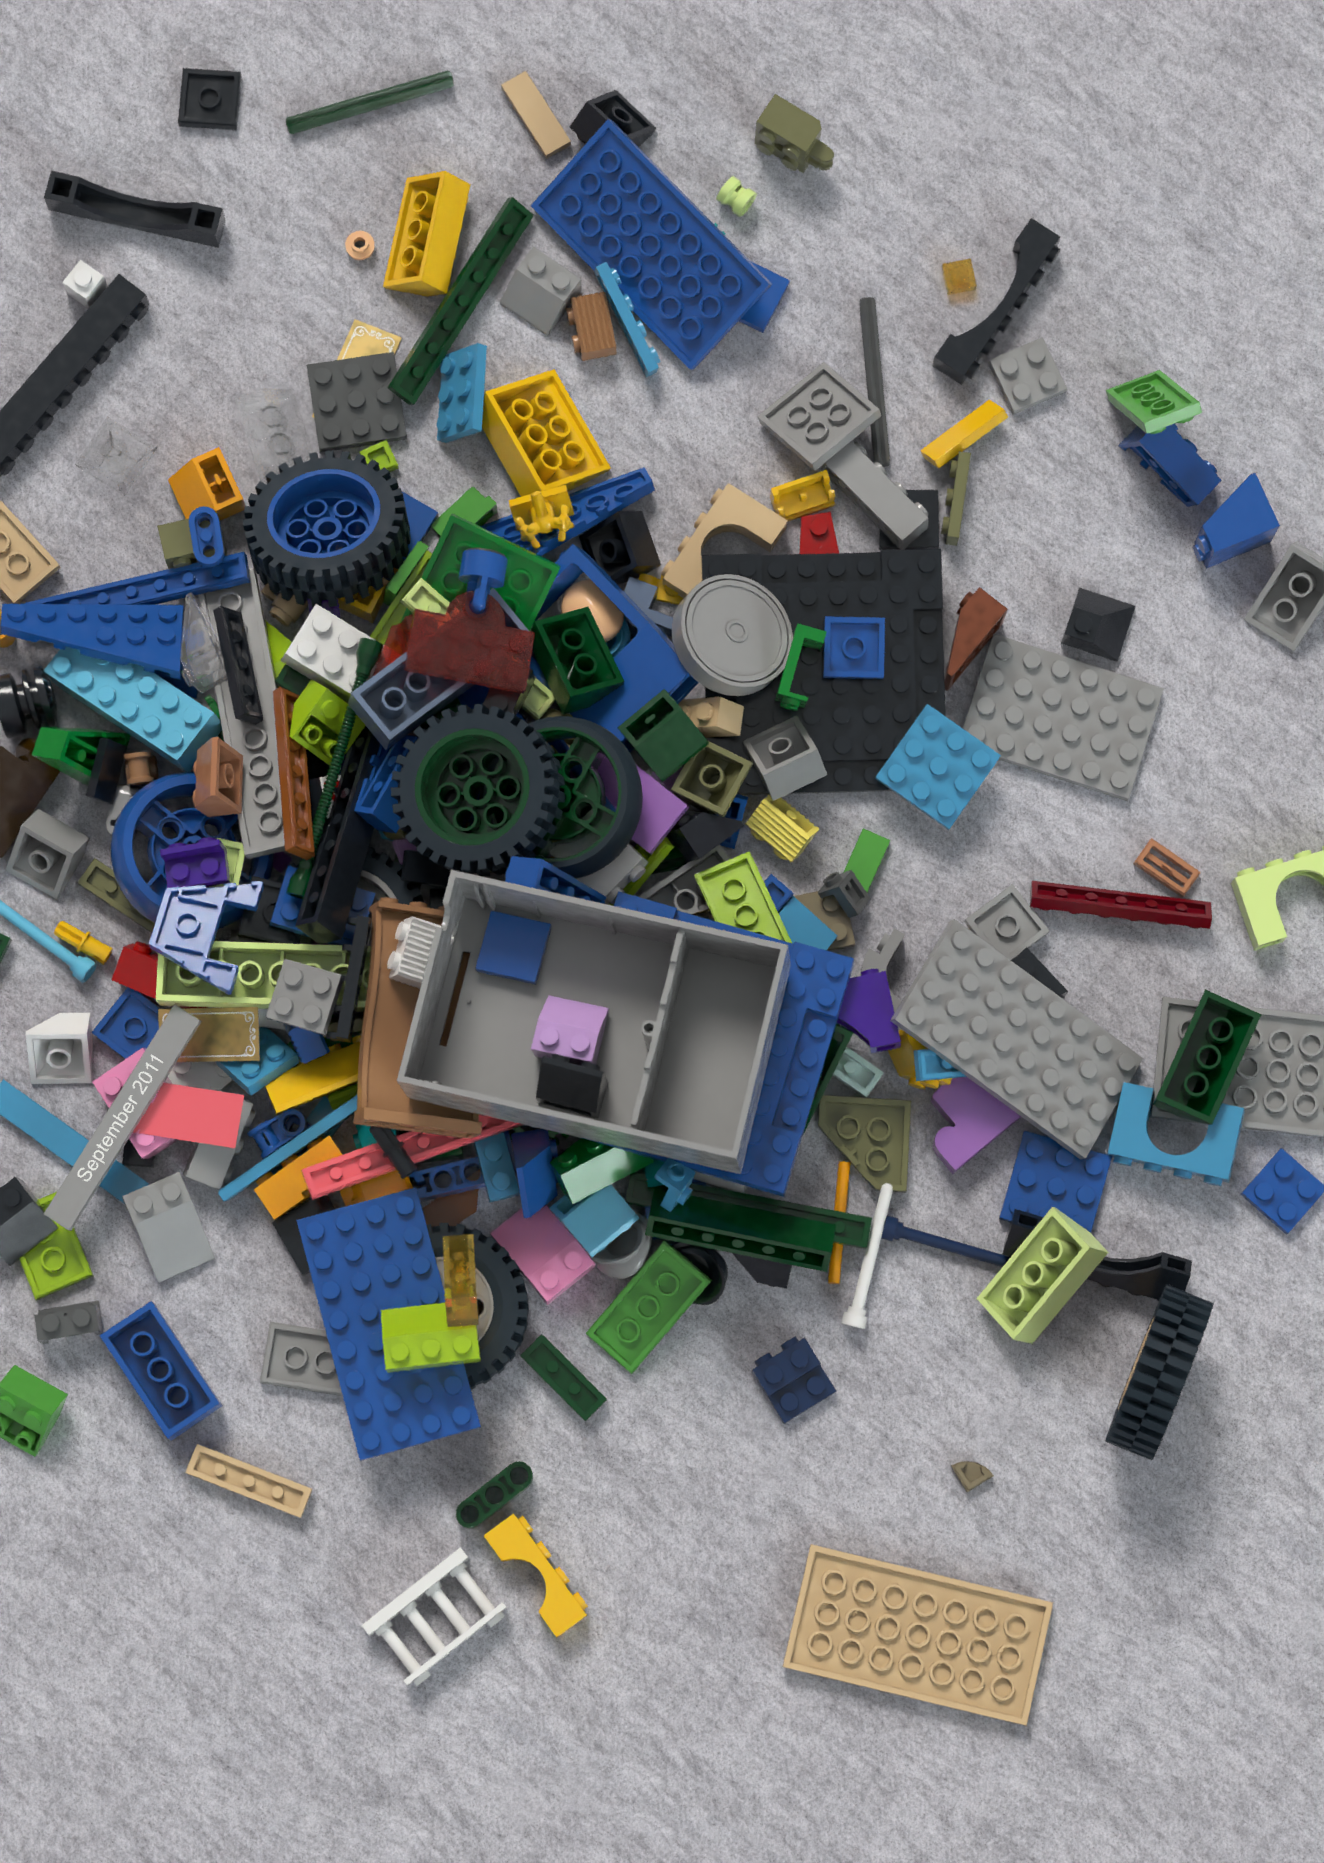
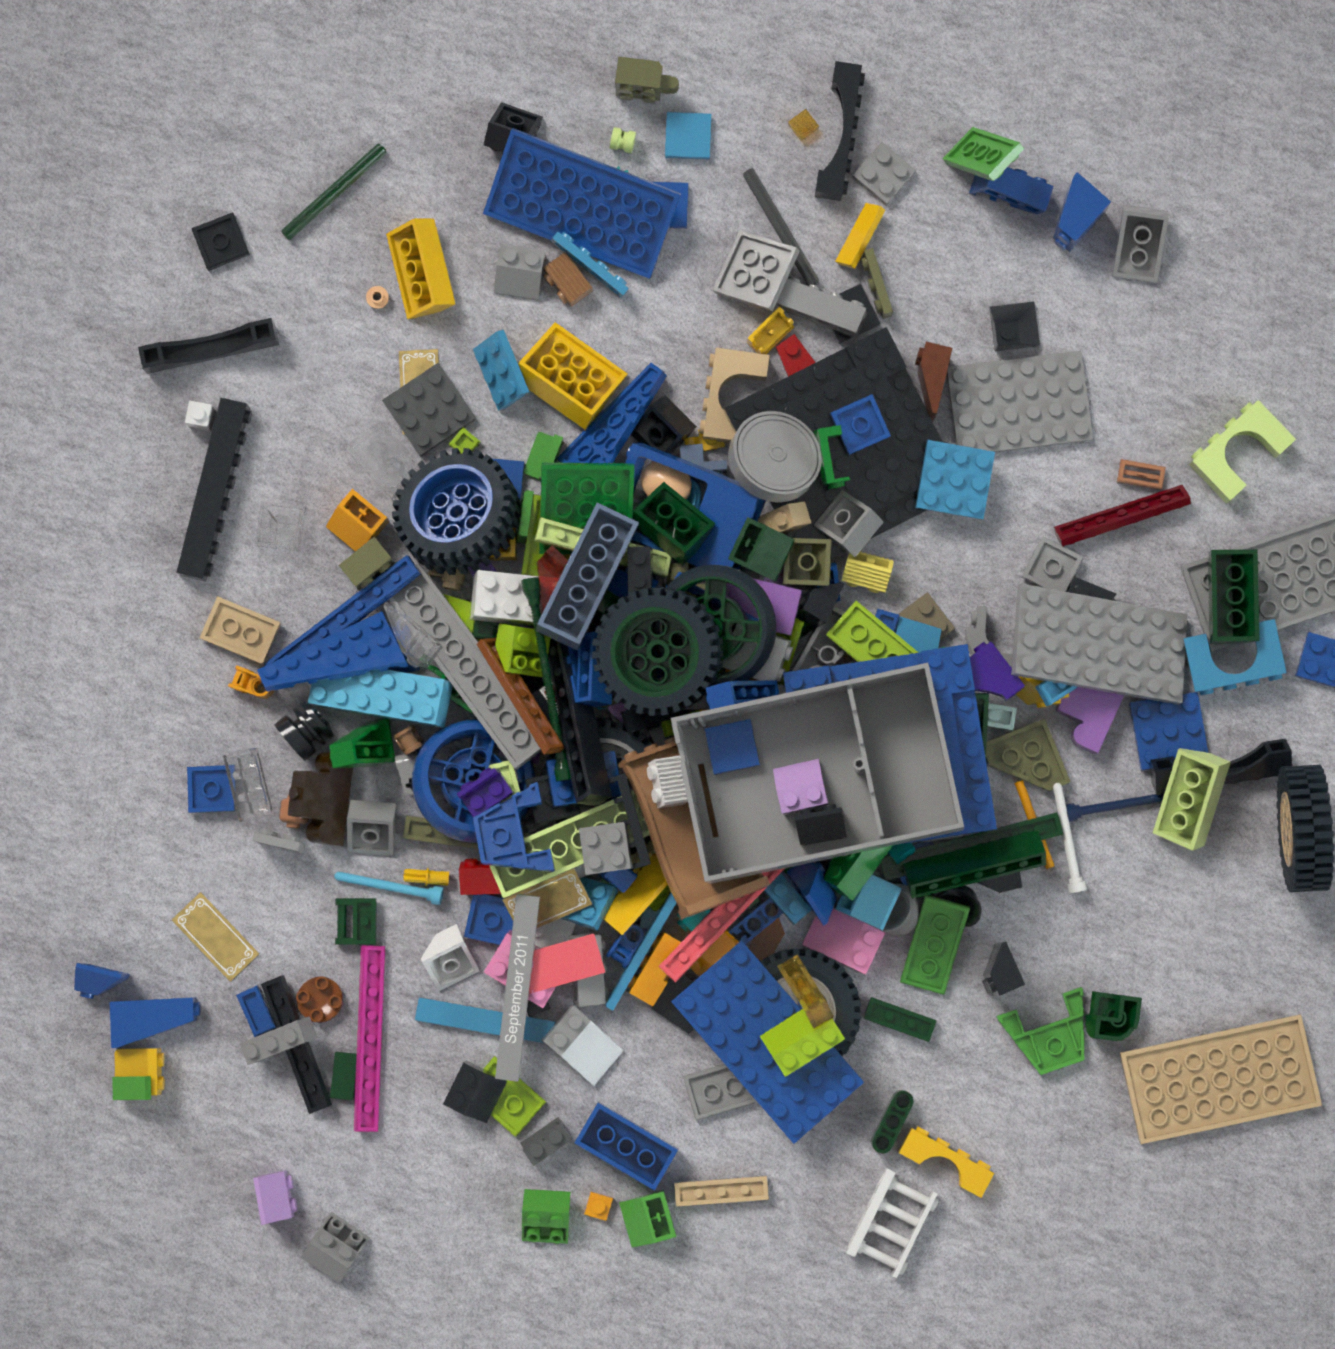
camera: 20 degrees left, 5 degrees up
black tile [86,738,127,805] -> none
blue plate [189,506,225,567] -> none
nougat slope [193,737,243,817] -> none
black tile [213,606,263,725] -> none
black axle [369,1126,418,1179] -> none
dark green plate [387,197,534,405] -> none
clear red plate [404,548,535,694] -> none
tan tile [501,71,571,159] -> none
yellow piece [509,485,574,549] -> none
dark azure bracket [655,1158,696,1212] -> none
dark blue plate [752,1336,836,1424] -> none
dark grey bracket [818,870,870,918] -> none
bright green tile [844,828,890,893] -> none
dark tan tile [951,1461,994,1492] -> none
none -> light orange plate [584,1191,613,1221]
none -> bright green slope [619,1190,676,1248]
none -> dark azure tile [665,112,712,160]
none -> black slope [982,941,1025,996]
none -> bright green wing [996,987,1084,1075]
none -> dark green brick [1085,991,1142,1041]

